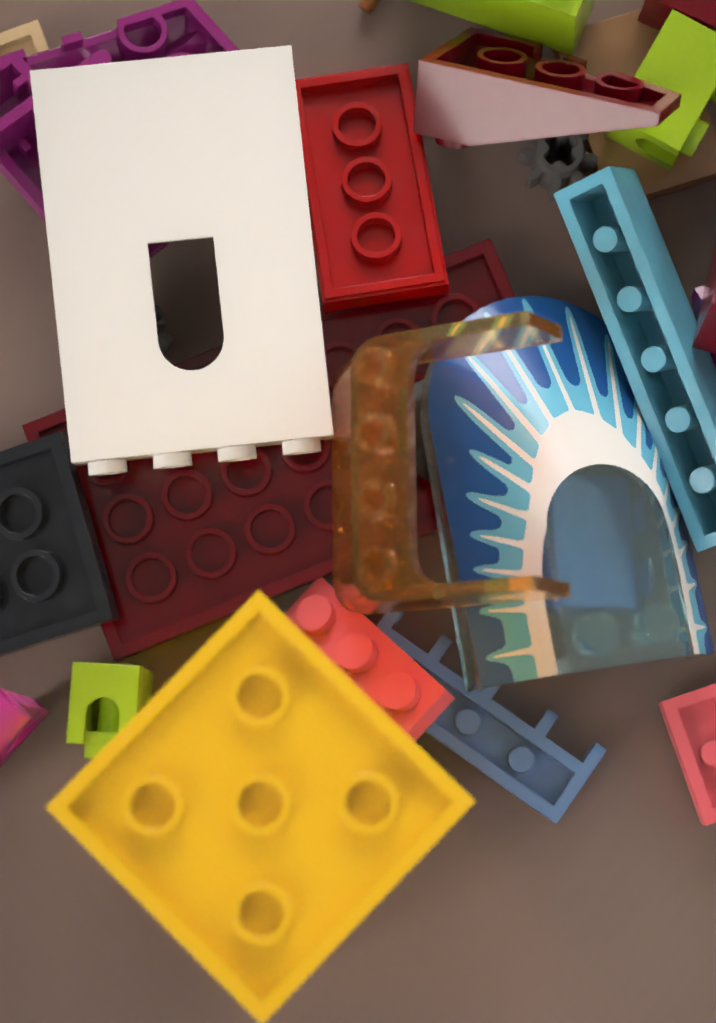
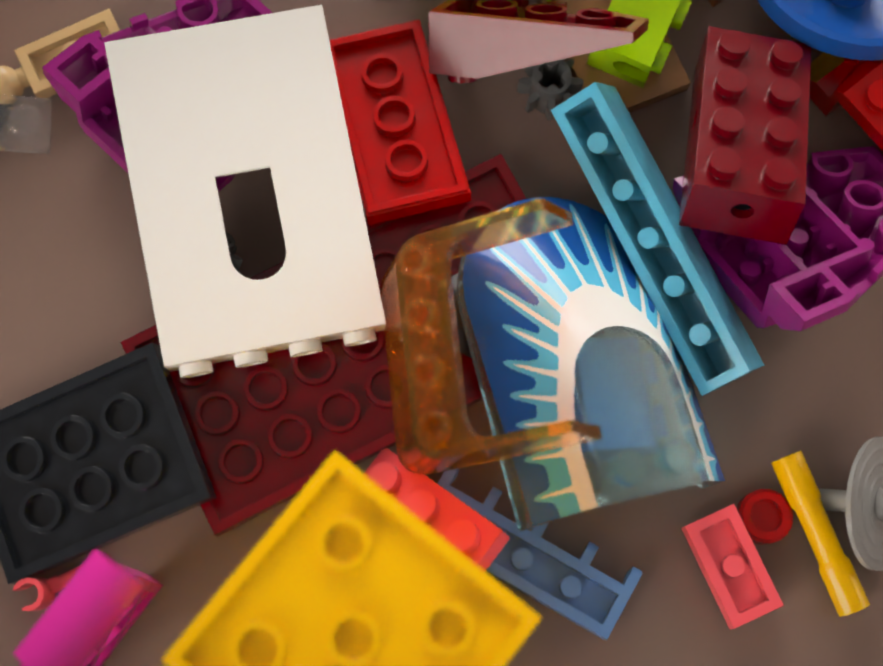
camera: 10 degrees left, 5 degrees down
lime brick [66,661,155,758] -> none

